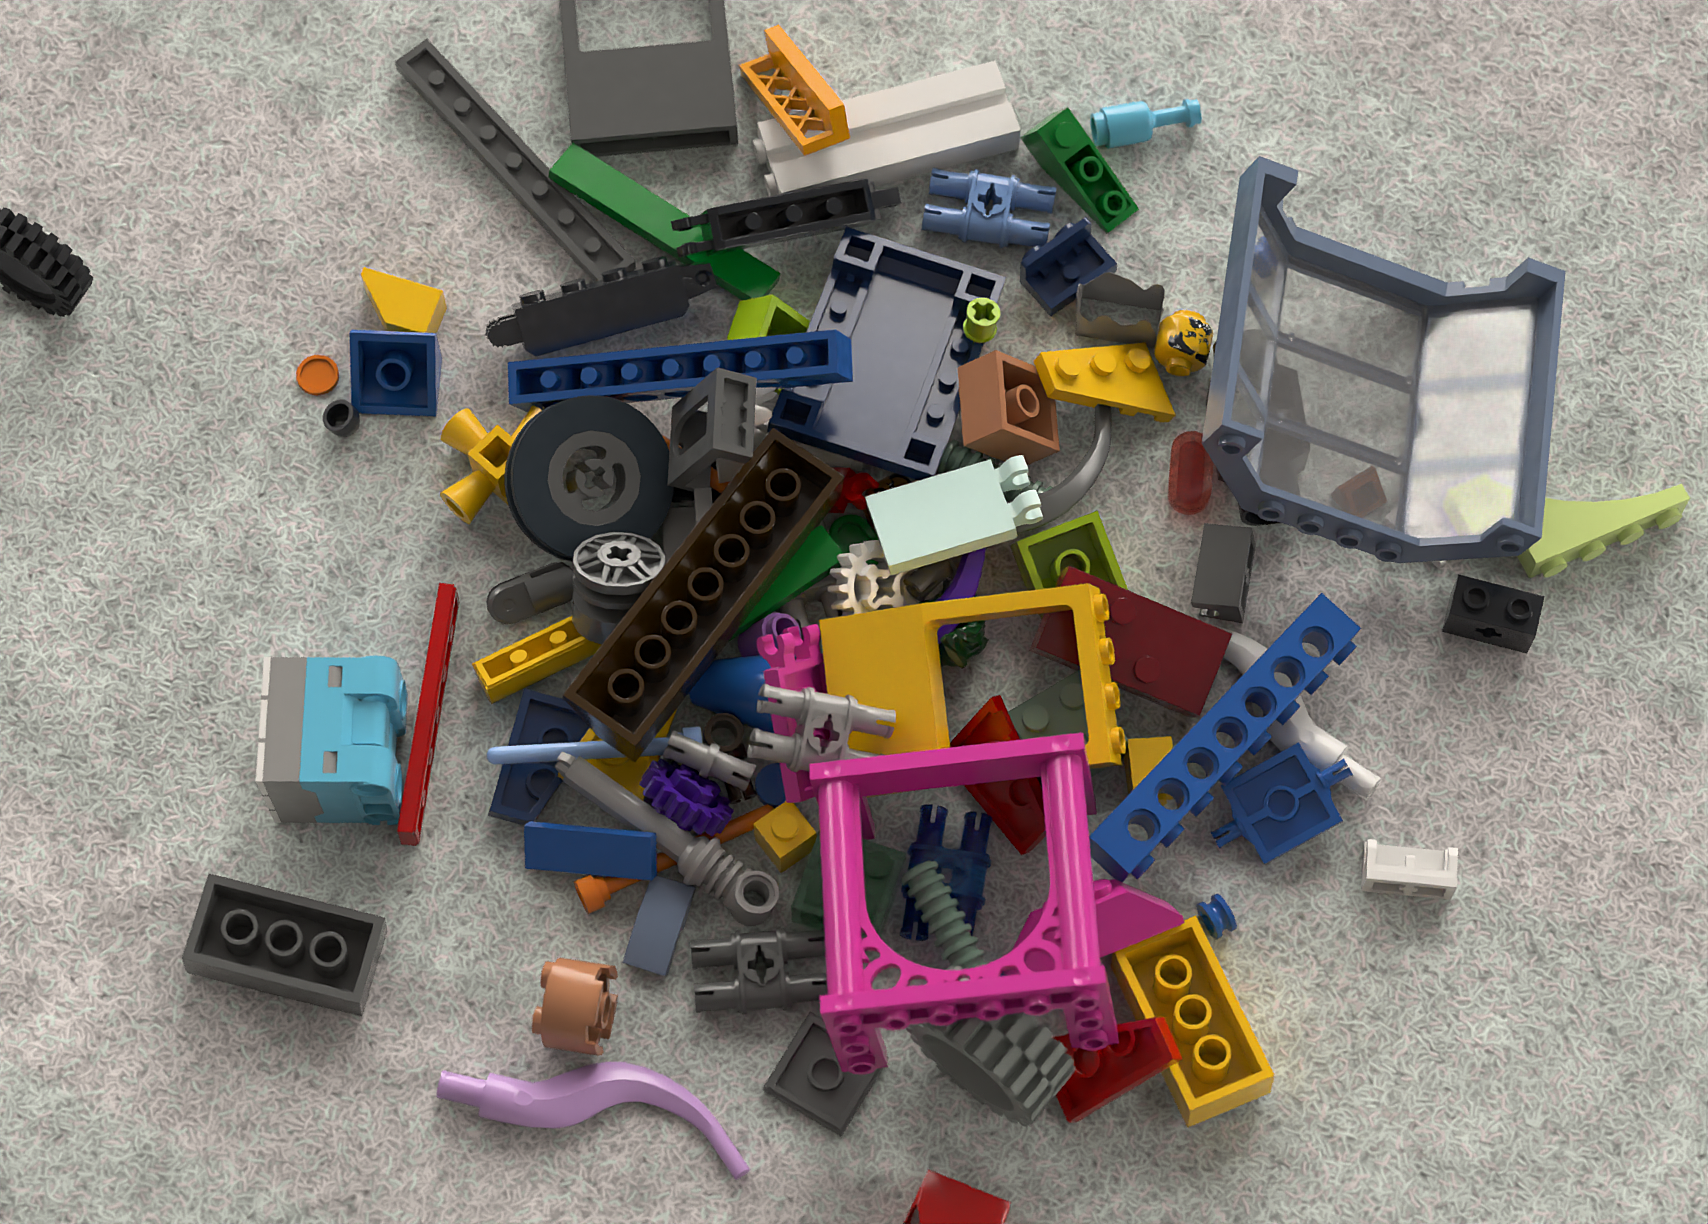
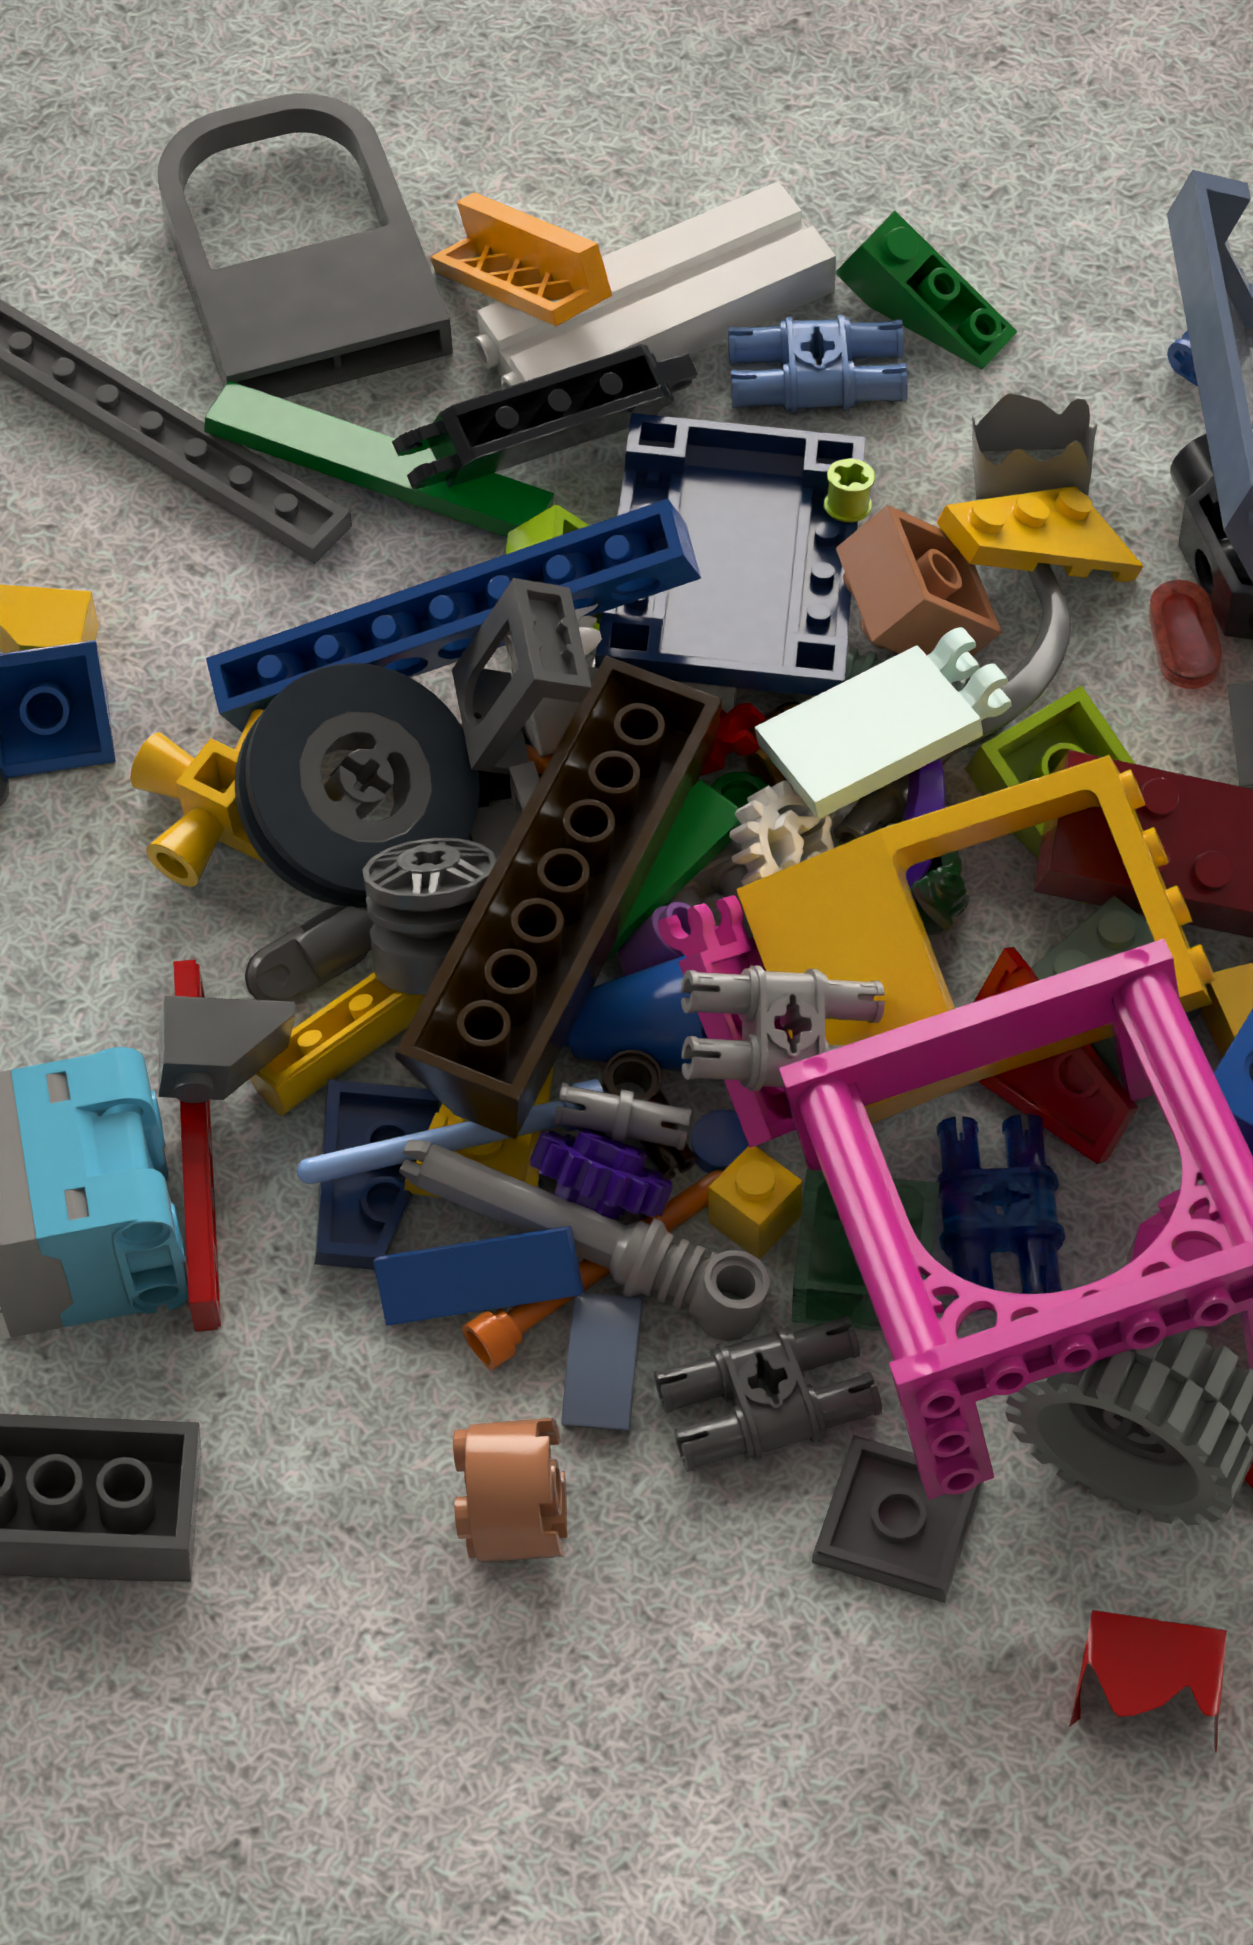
camera: 10 degrees left, 10 degrees down
lavender animal [436,1062,750,1180] -> none
black hinge [484,256,716,357] -> none
sand green piece [901,861,990,969] -> none
dark blue bracket [1019,217,1117,317] -> none
medium azure piece [1090,99,1202,149] -> none
yellow head [1154,310,1213,376] -> none
none -> dark grey slope [158,996,296,1103]

